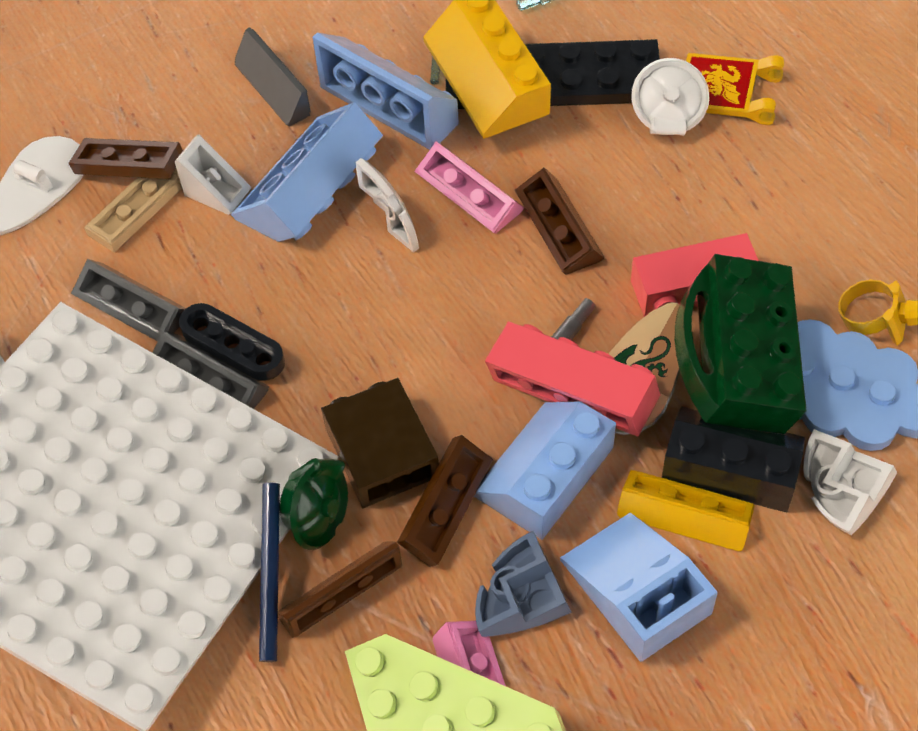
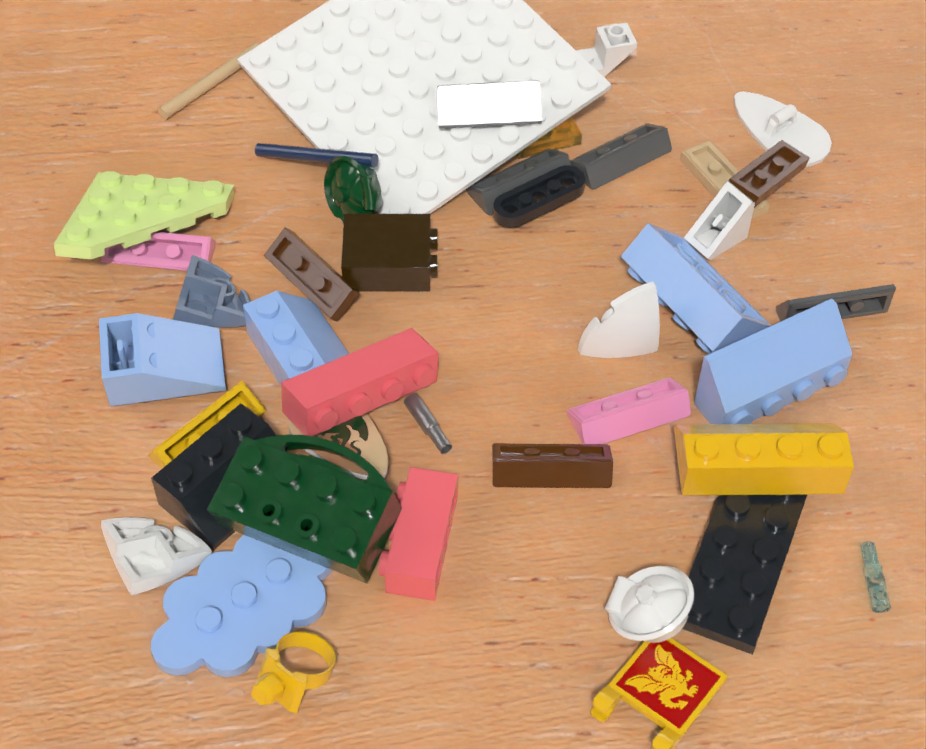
camera: 110 degrees right, 5 degrees down
reddish brown slope [278,541,402,638] -> none
none -> slope [437,80,542,129]

